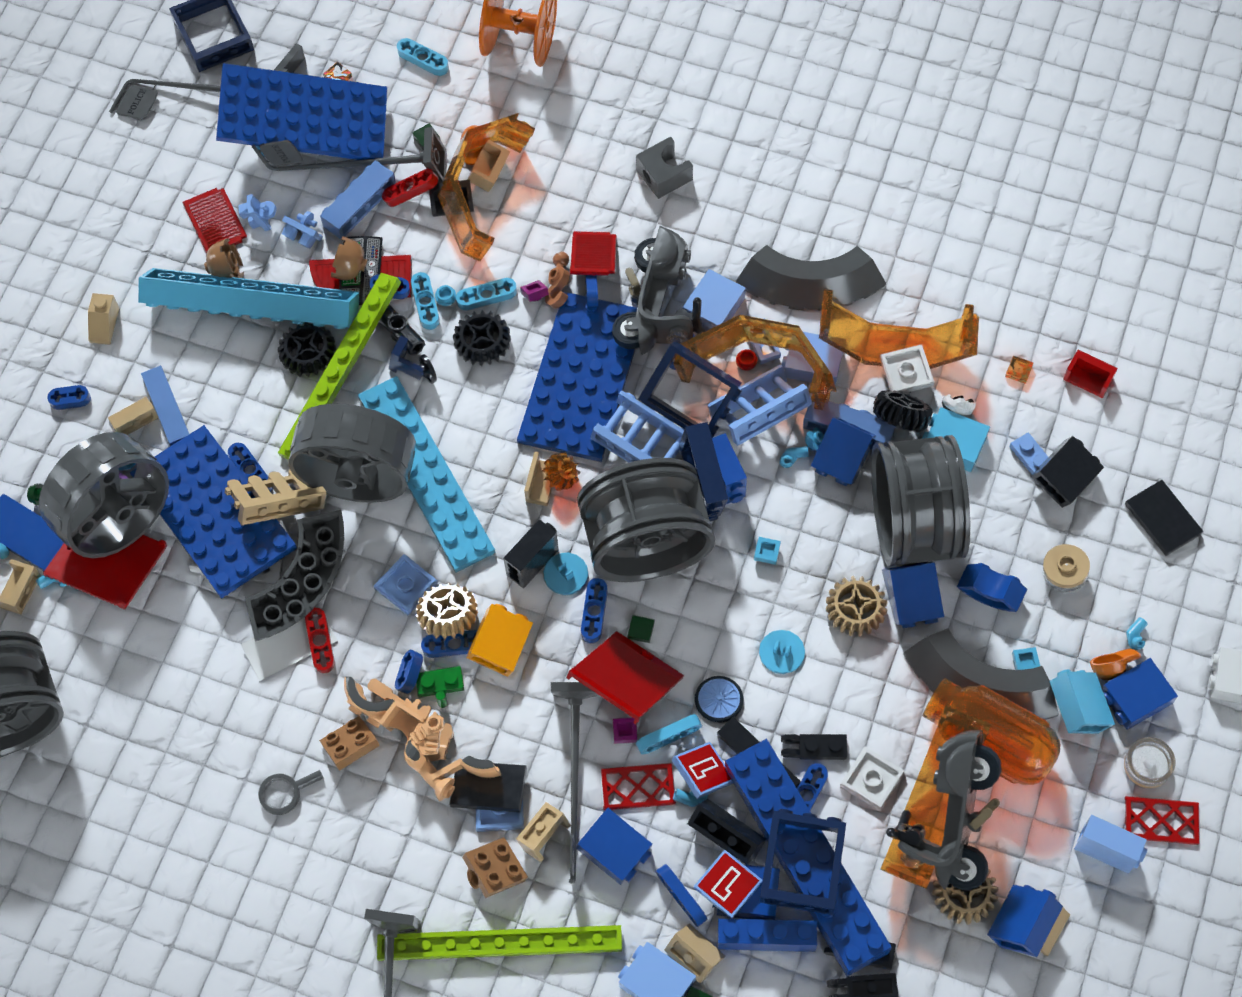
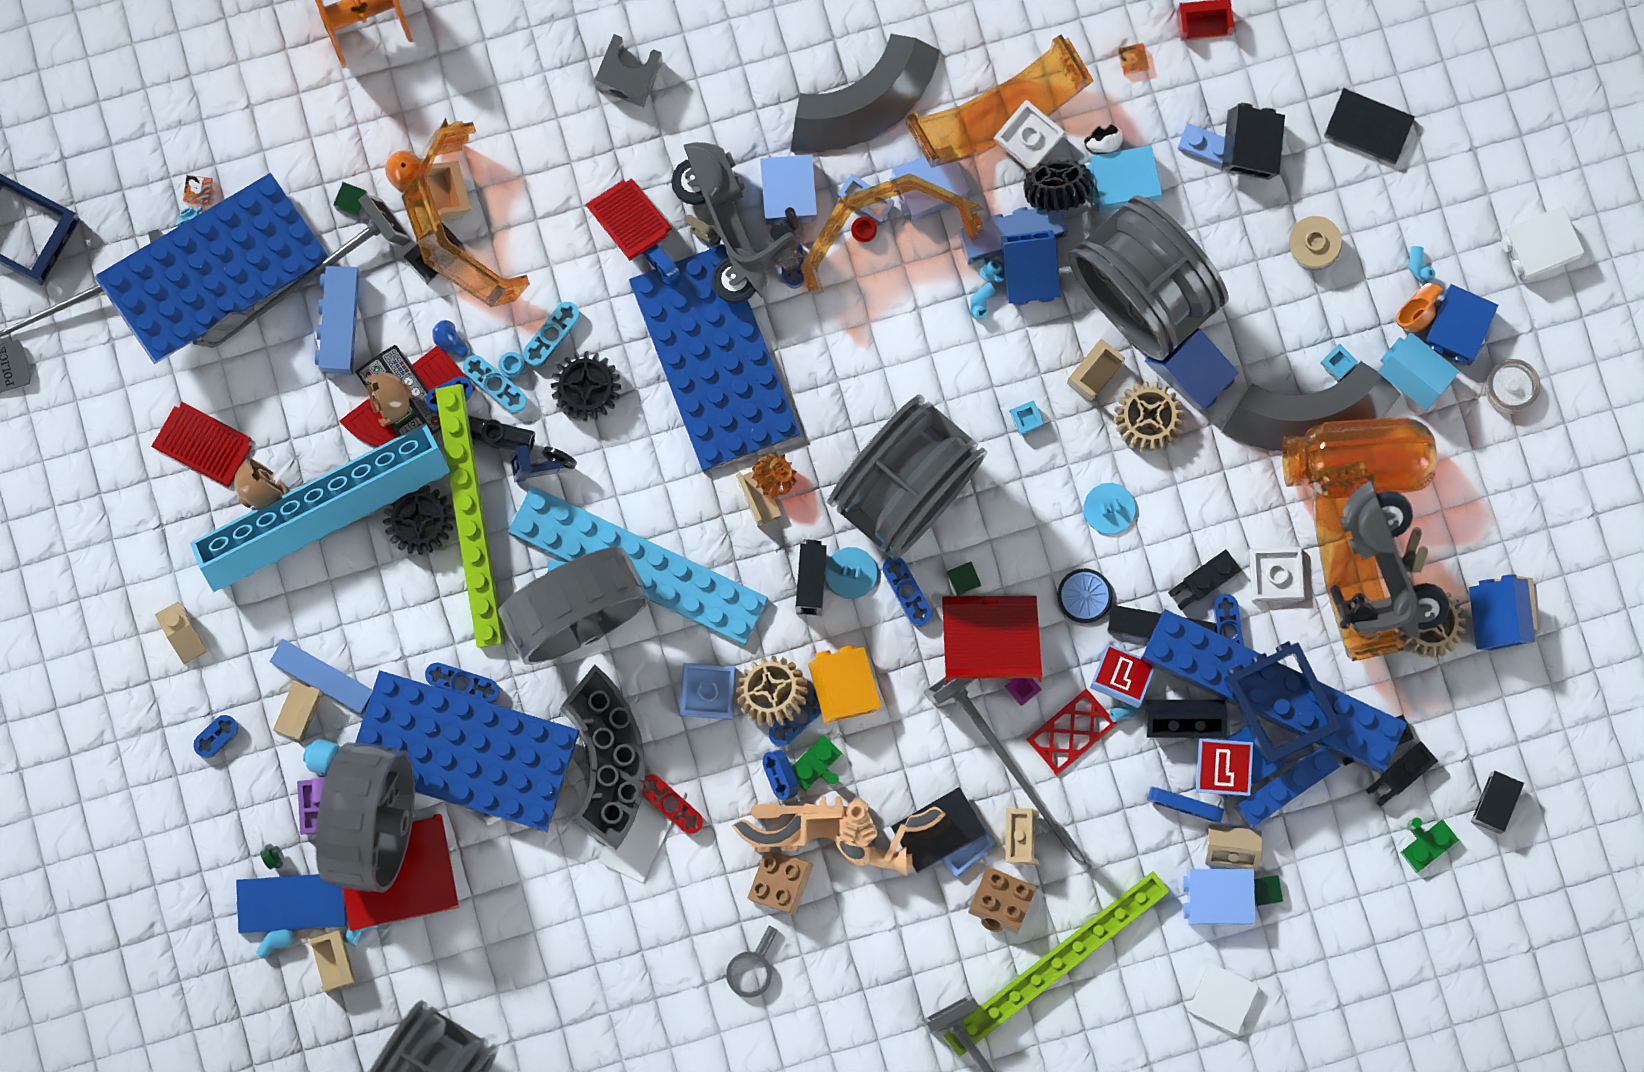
camera: 40 degrees left, 15 degrees up
tan fence [225,470,326,525] -> none
light blue hips [238,194,277,231] -> none
dark grey tile [274,43,305,73] -> none
light blue hips [282,211,323,249] -> none
red beam [382,169,438,207] -> none
medium azure beam [397,38,449,76] -> none
magenta plate [520,280,549,302] -> none
nougat piece [545,251,570,309] -> none
blue brick [576,808,652,885] -> none
light blue fence [591,391,685,463] -> none
medium azure beam [636,714,702,755] -> none
dark blue window [637,341,742,438] -> none
dark blue window [679,422,728,522] -> none
light blue fence [707,365,812,446] -> none
blue brick [712,433,747,504] -> none
blue brick [957,563,1027,612] -> none
light blue brick [1074,815,1148,874] -> none
red window [1124,796,1199,845] -> none
none -> blue animal [432,320,469,357]
none -> tan panel [1067,339,1125,402]

